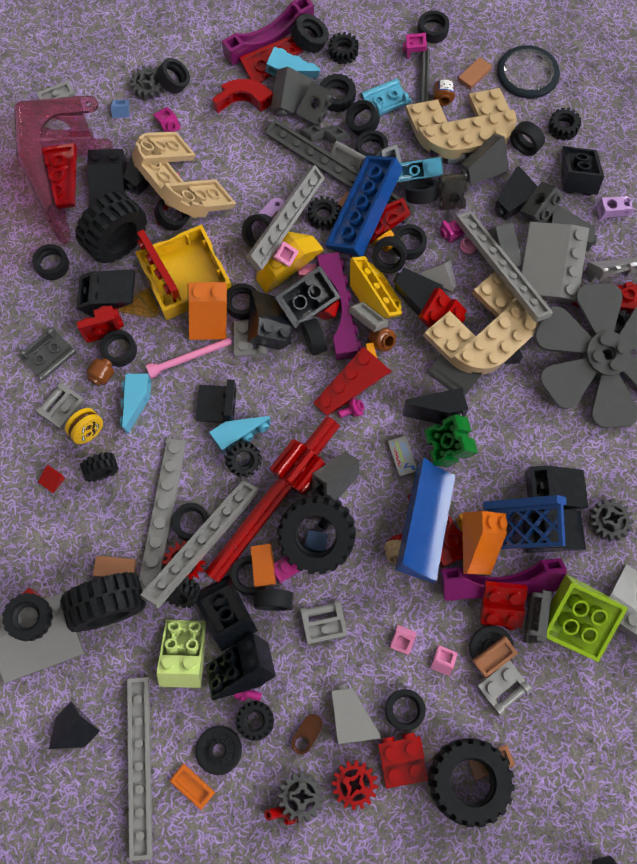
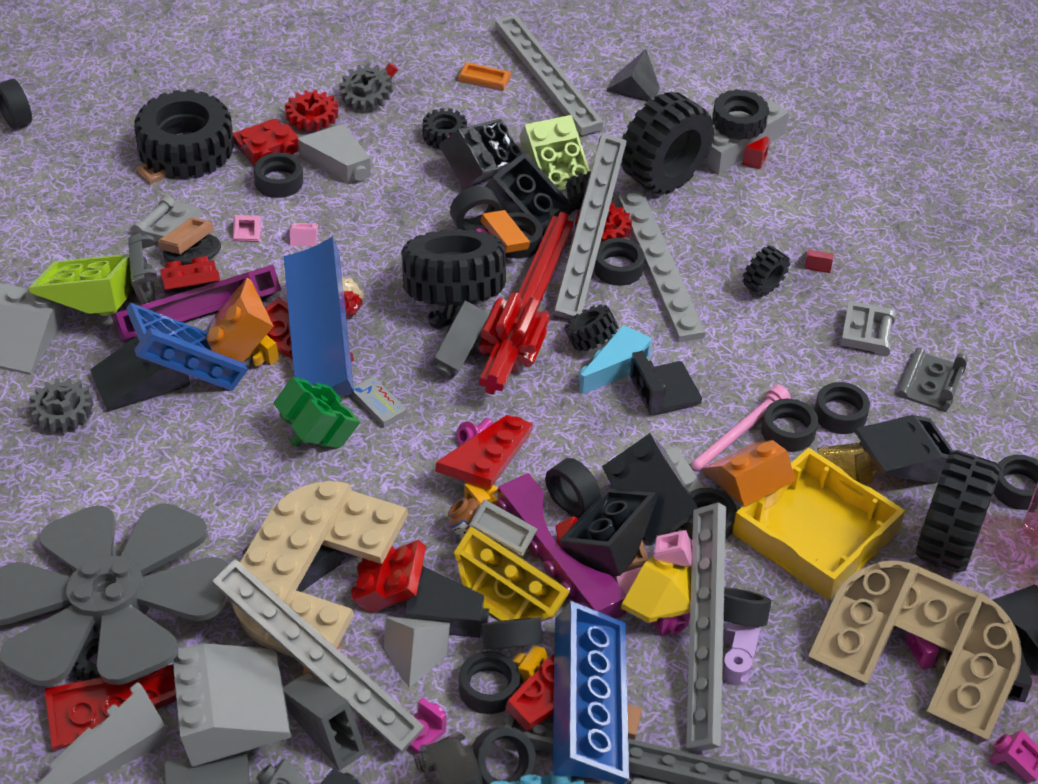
camera: 155 degrees right, 25 degrees down
yellow head [65,408,103,444] -> none
red plate [76,305,124,343] -> none
dark orange head [86,358,114,387] -> none
nougat tile [93,556,137,577] -> none
medium azure slope [120,373,151,433] -> none
red wing [137,229,181,303] -> none
black wheel [195,726,242,775] -> none
reddish brown piece [291,714,323,754] -> none
light grey plate [300,600,348,645] -> none
black tyre [308,196,340,231] -> none
black slope [402,388,468,425] -> none
black slope [525,466,589,509] -> none
none -> black tyre [762,398,818,452]

